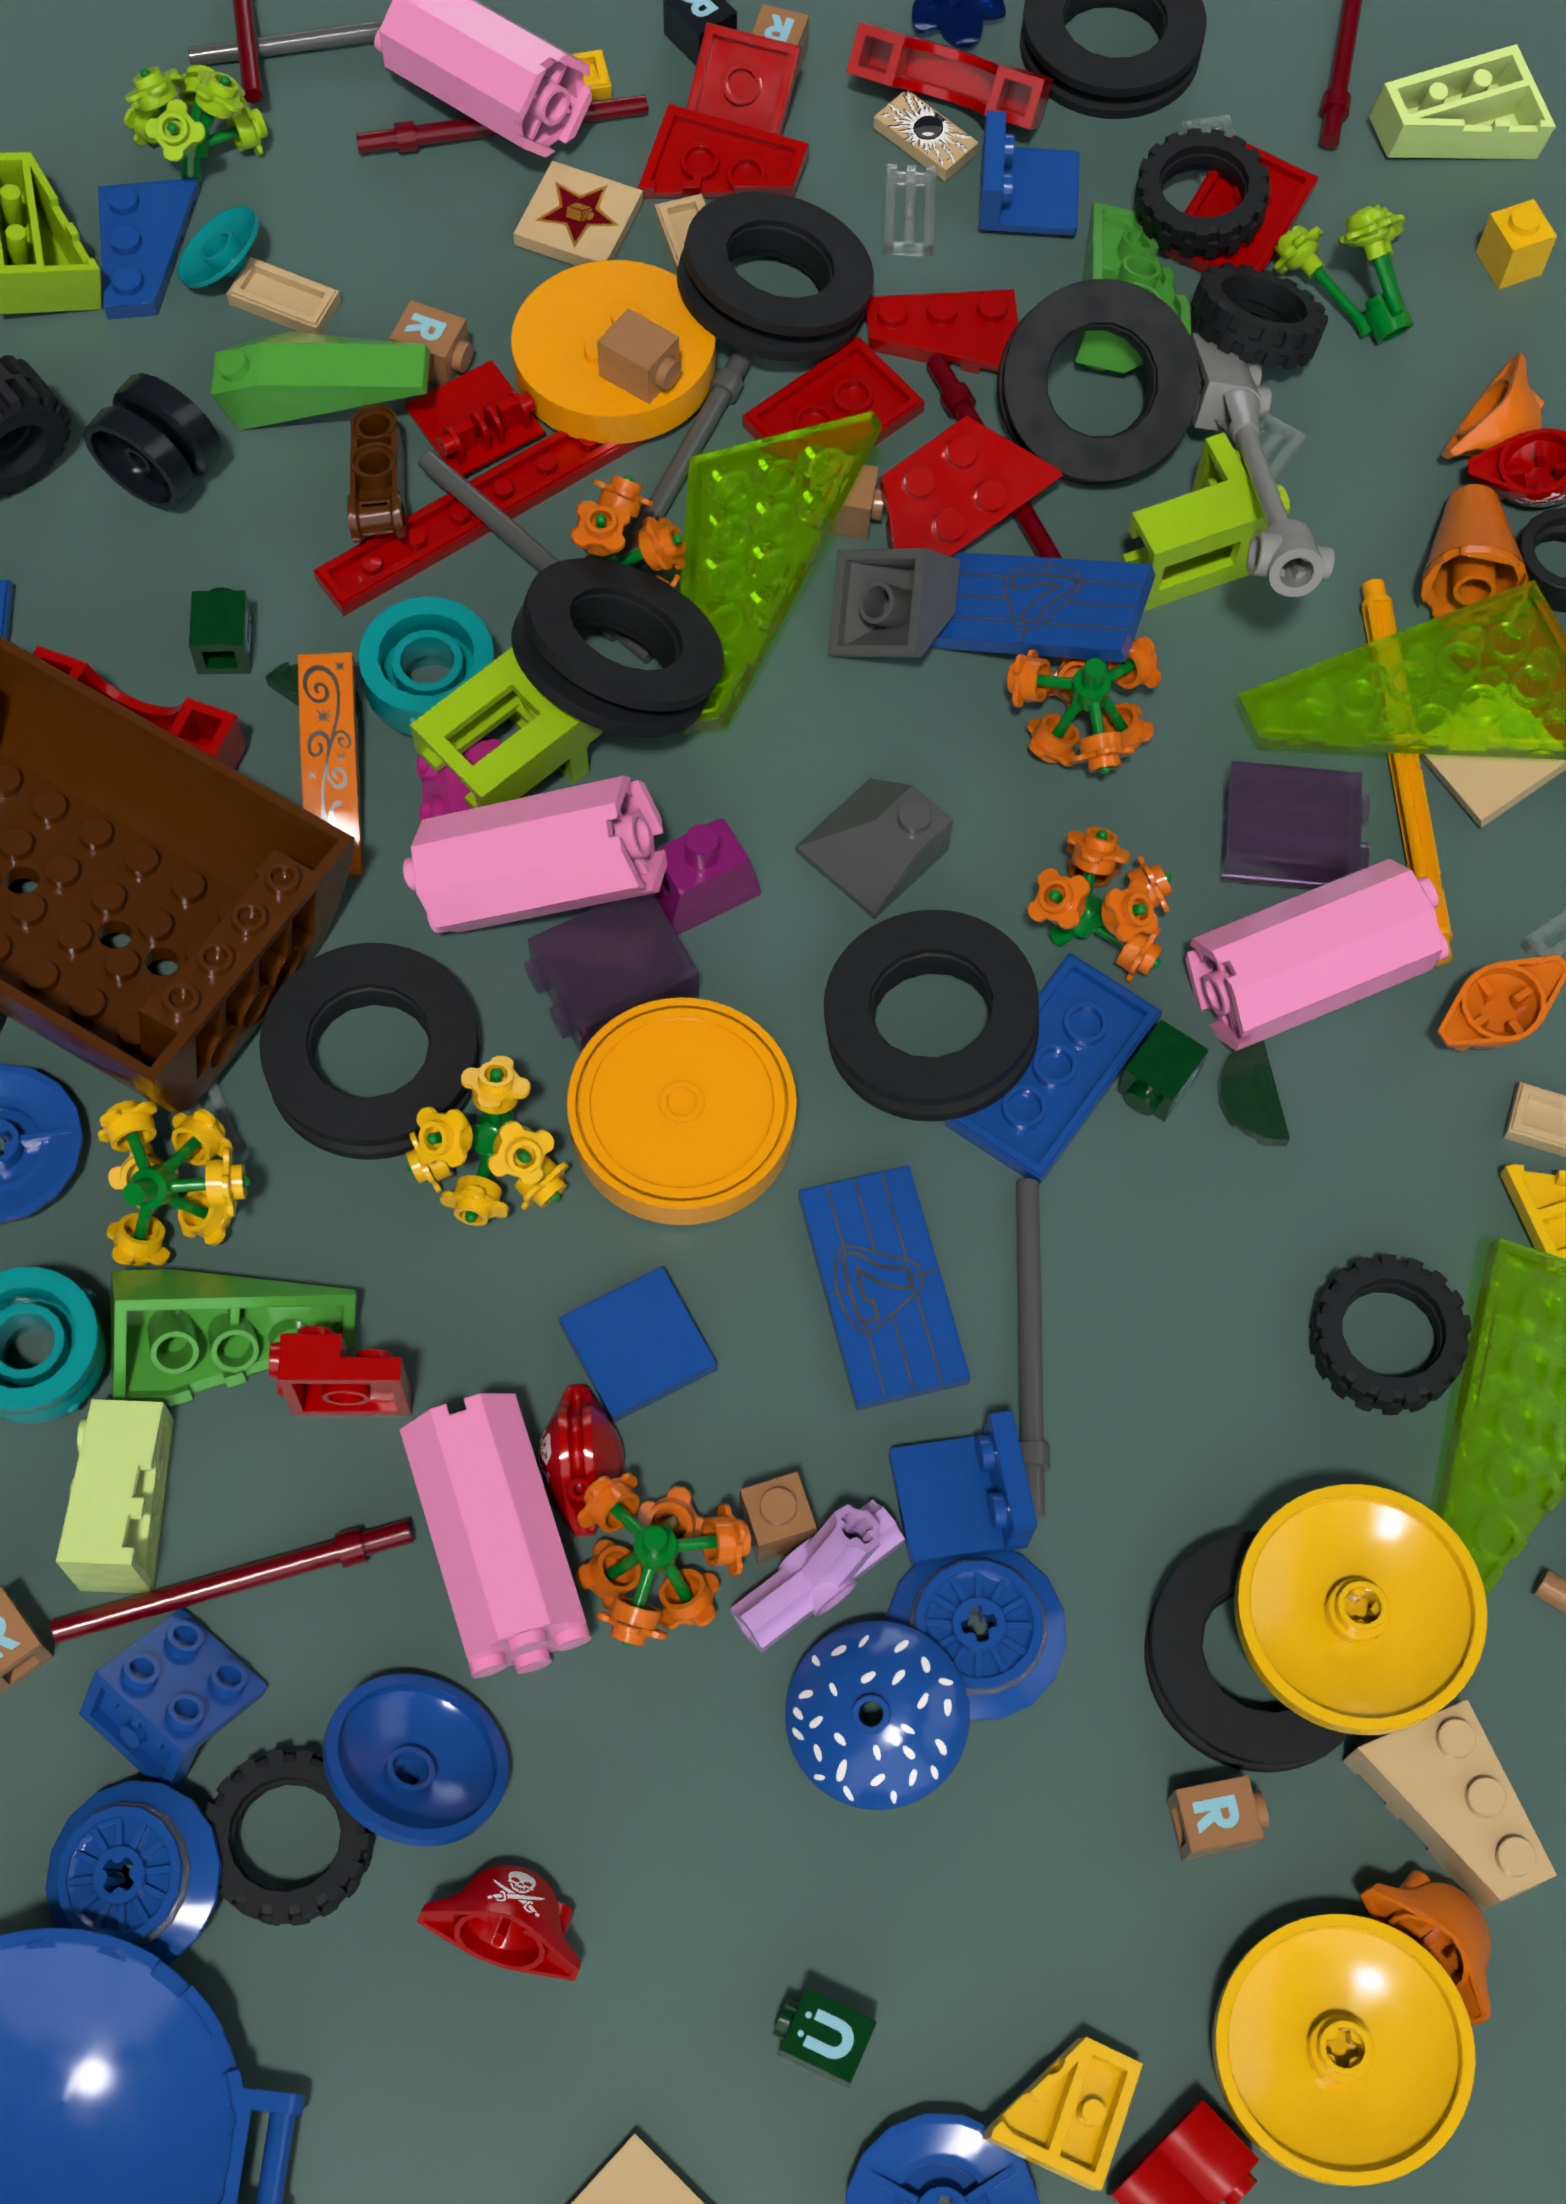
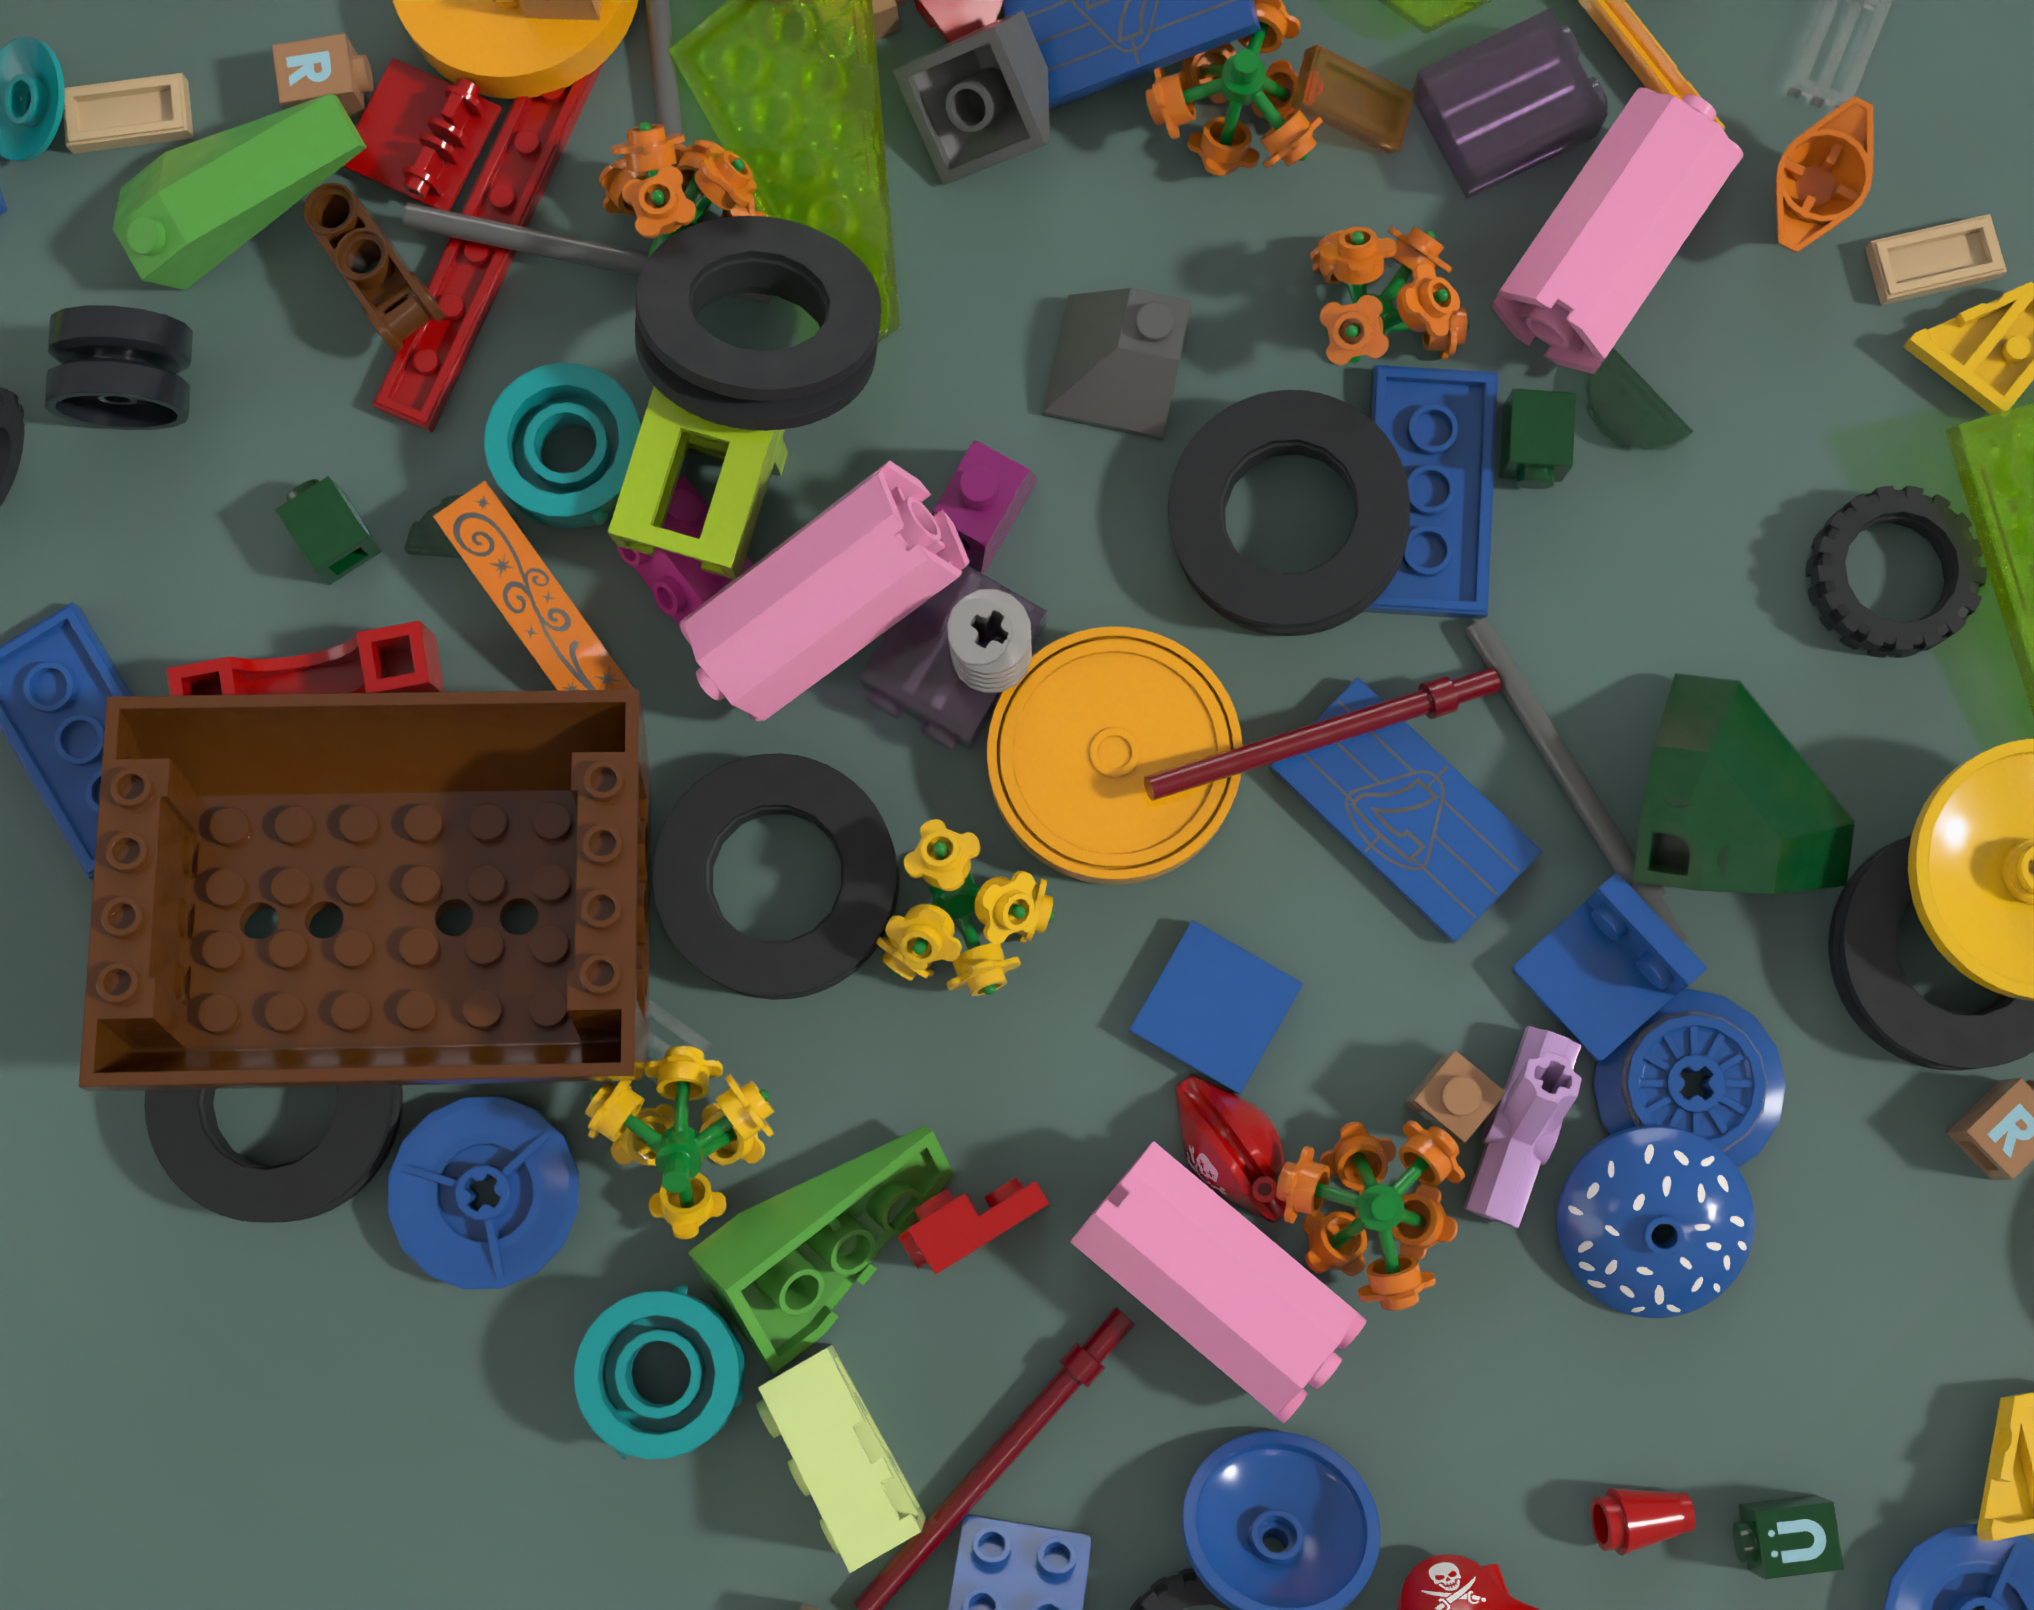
camera: 25 degrees left, 15 degrees up
none -> light grey piece [947,589,1032,693]
none -> dark red bar [1144,668,1501,801]
none -> clear orange tile [1291,44,1415,154]
none -> red cone [1590,1488,1695,1555]
none -> dark green brick [1633,673,1855,894]

